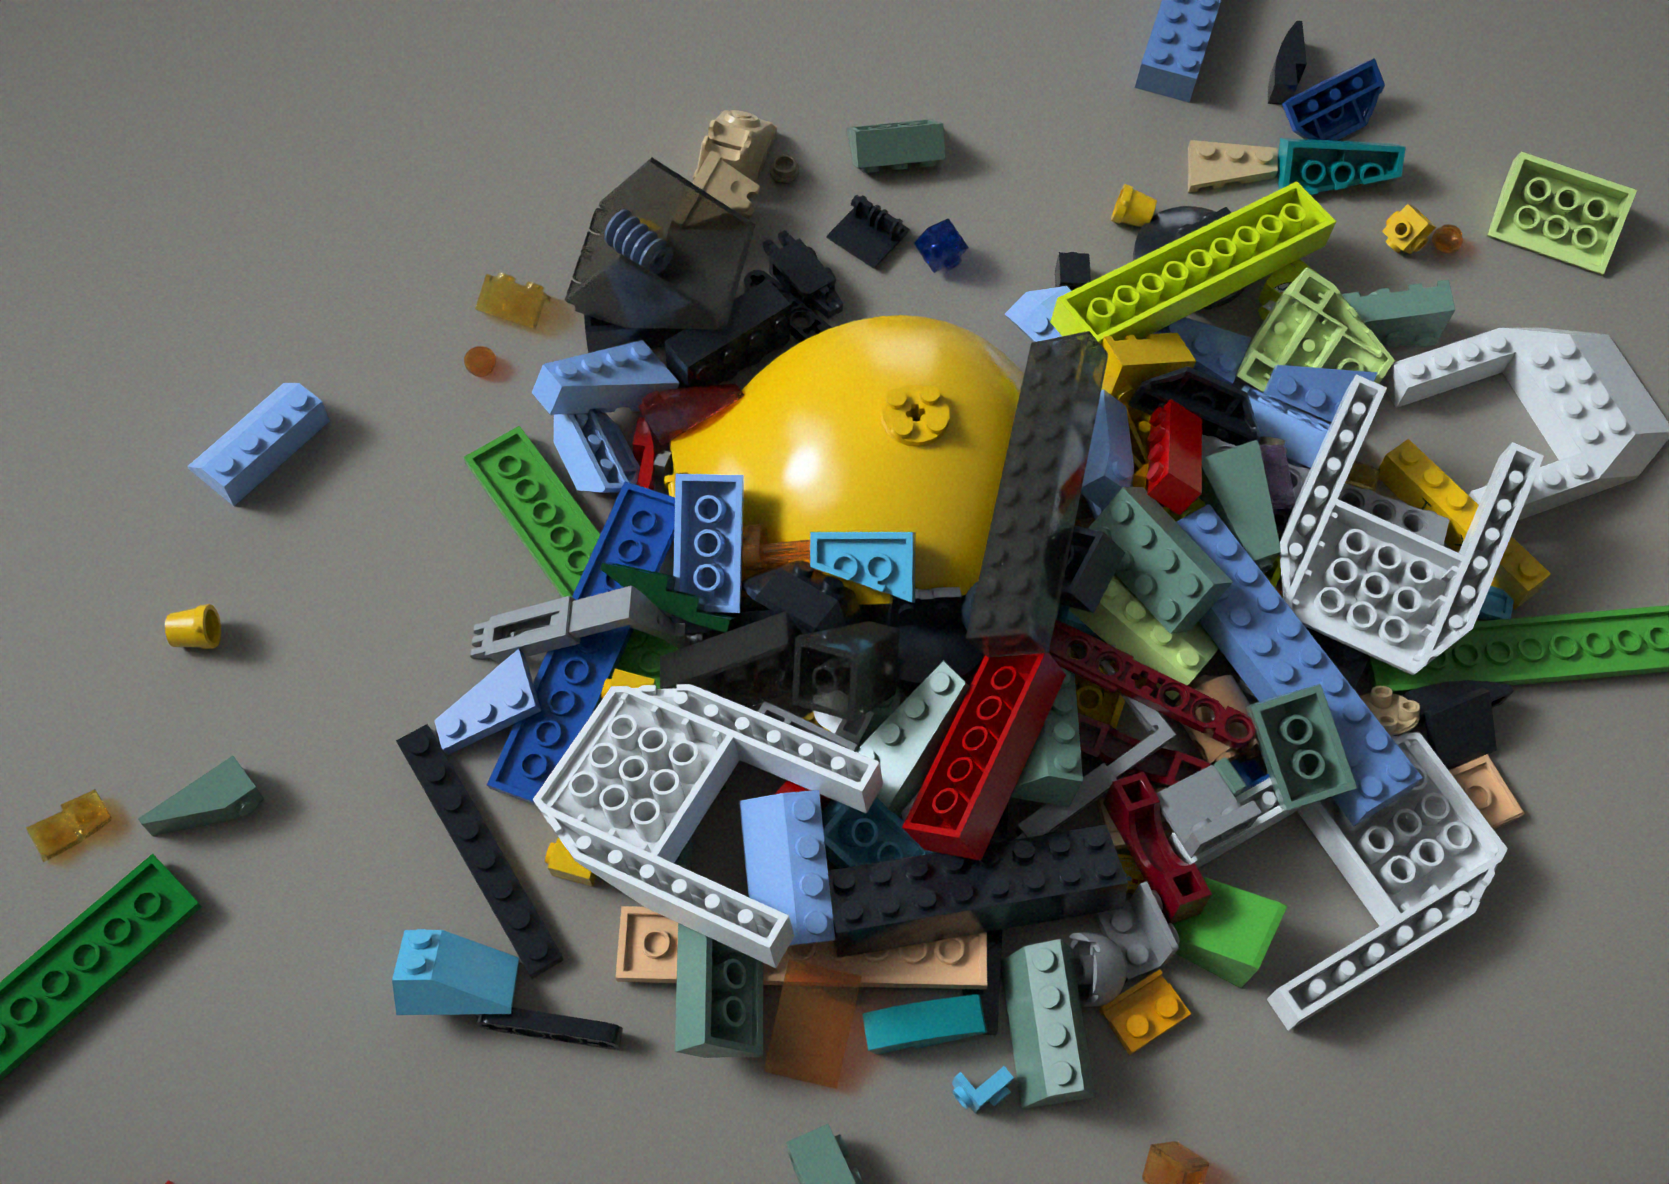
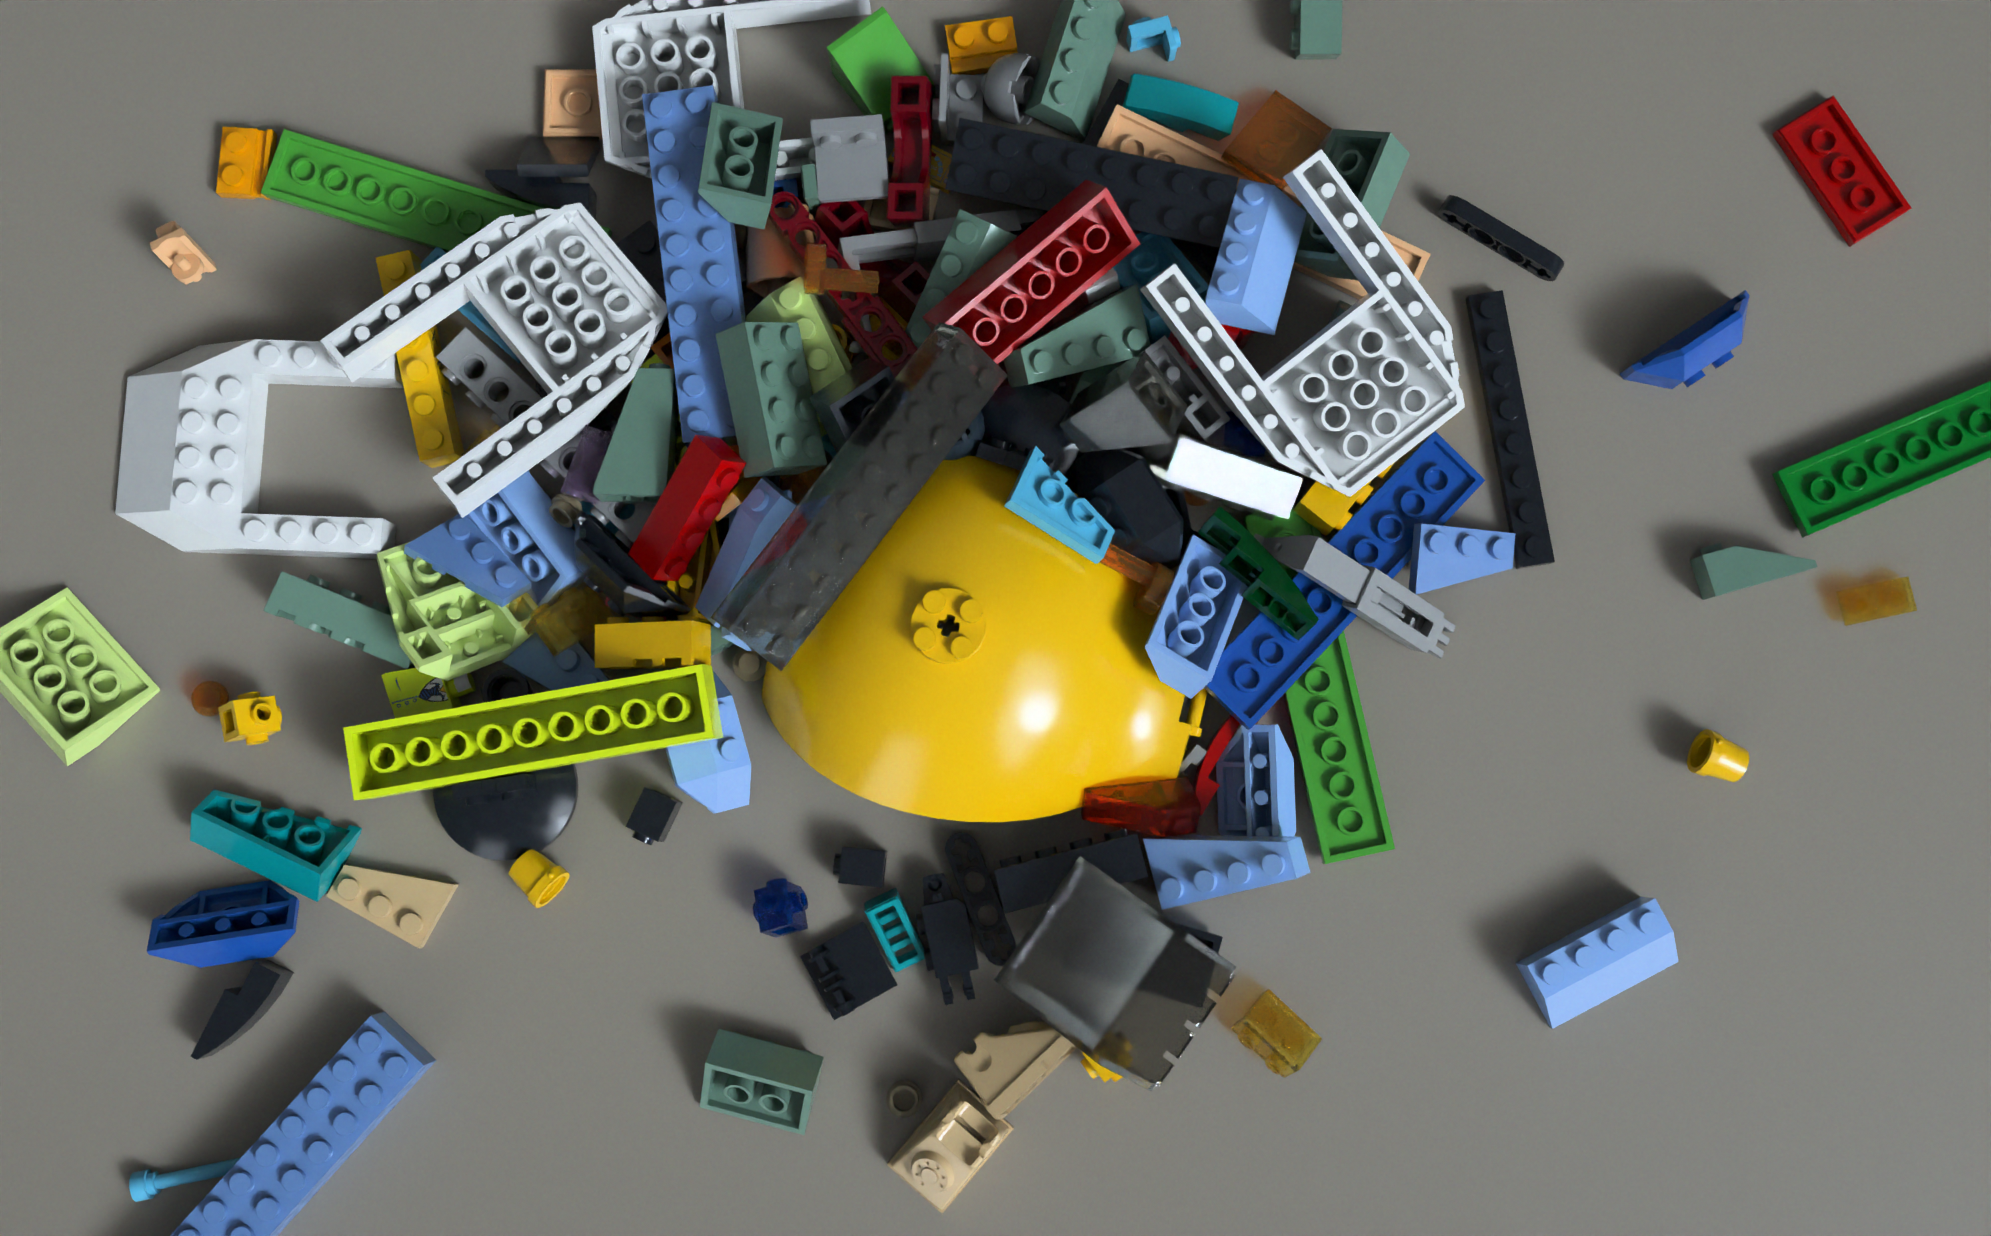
camera: 150 degrees left, 20 degrees up
medium azure slope [392,929,519,1015] -> none
clear orange plate [464,346,496,377] -> none
sand blue piece [604,209,673,277] -> none
tan dish [1360,686,1420,735] -> none
none -> black piece [480,669,533,702]
none -> clear yellow bracket [524,586,614,657]
none -> clear orange piece [804,243,879,295]
none -> black brick [833,847,888,888]
none -> teal slope [864,888,925,973]
none -> blue wedge [1620,290,1750,389]

